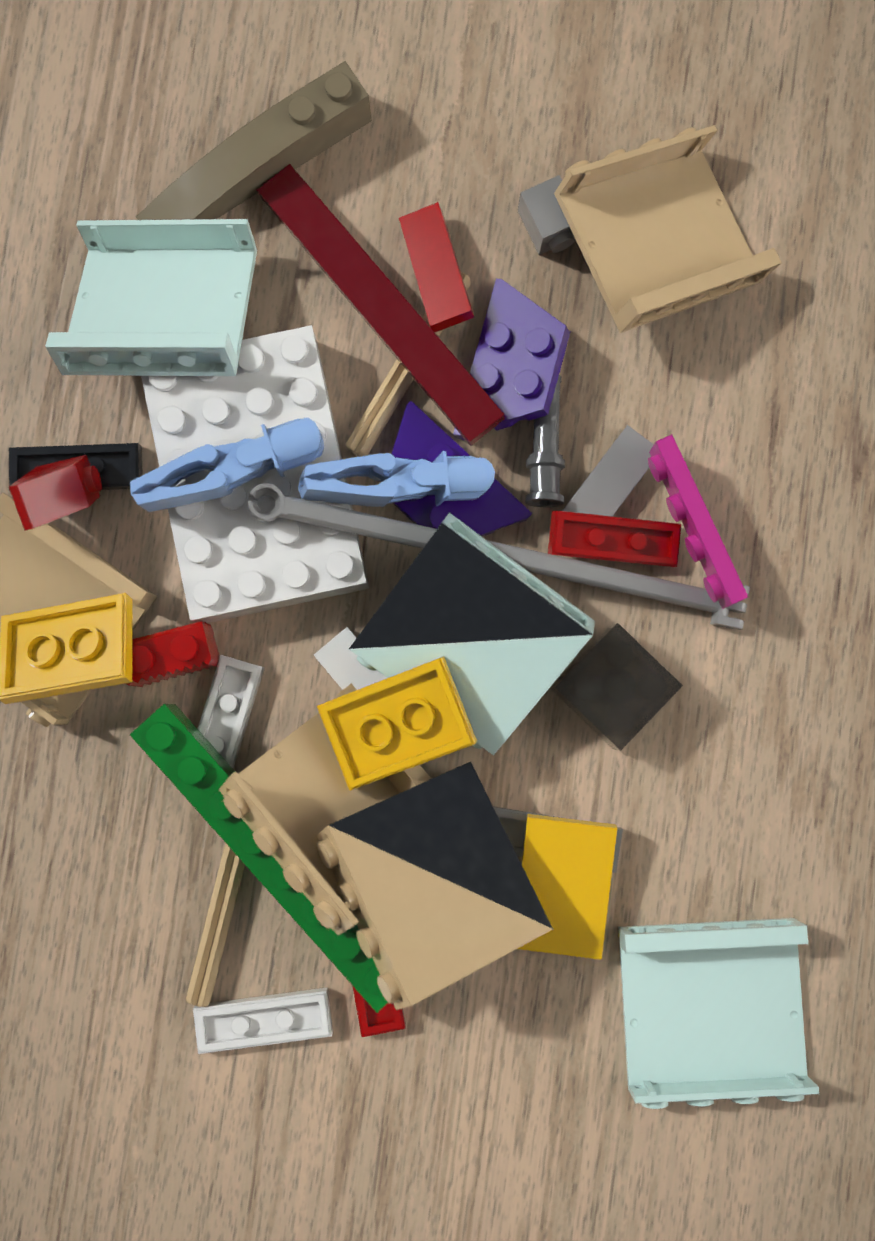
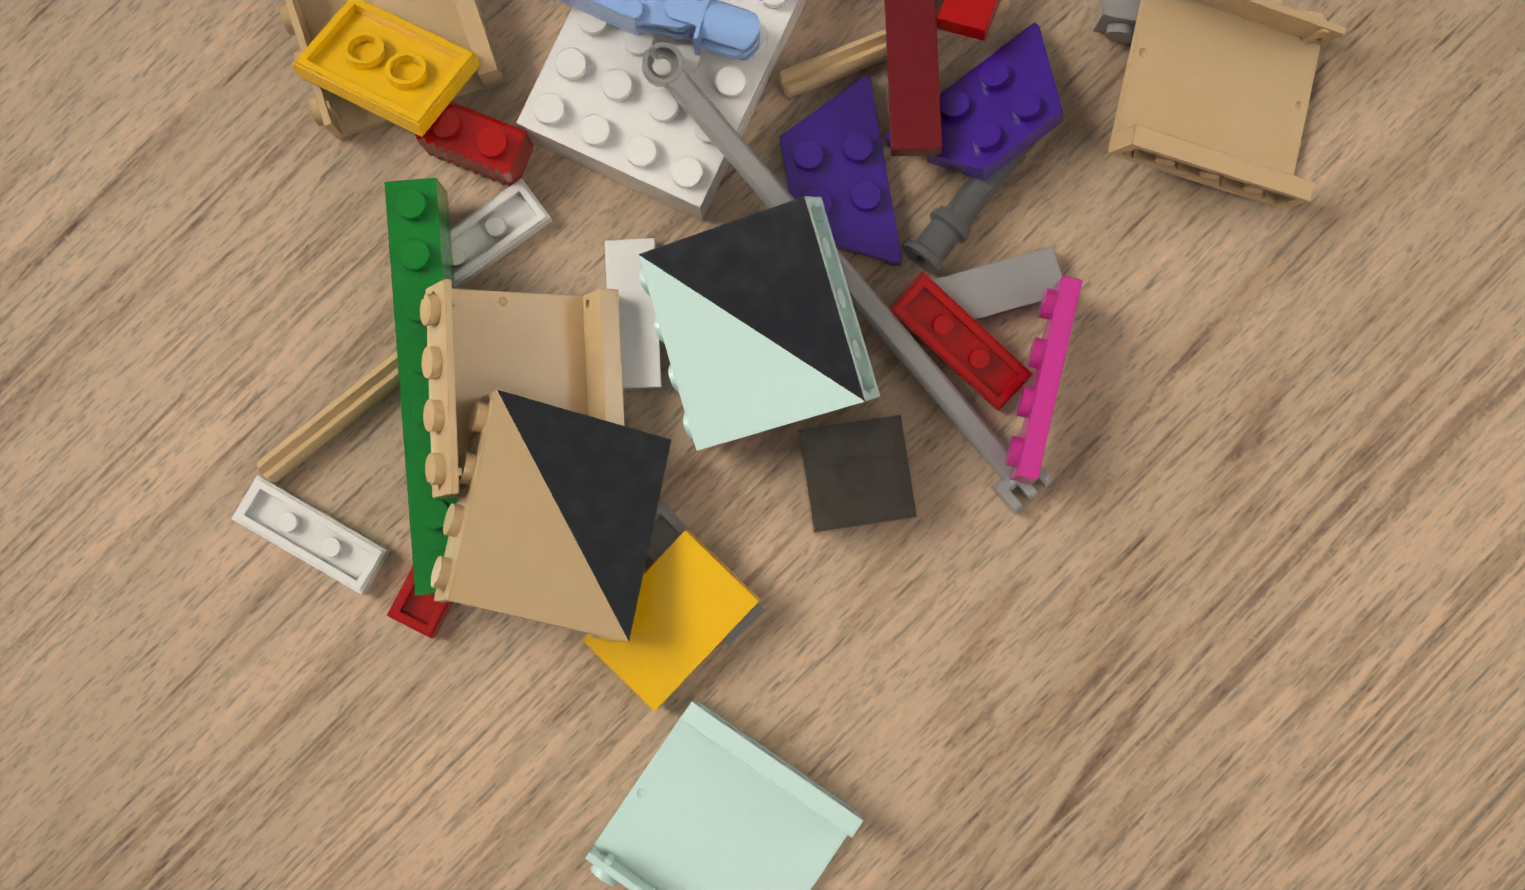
camera: 40 degrees right, 0 degrees up
light blue arm [298,451,495,507] -> none
yellow tile [317,656,477,791] -> none

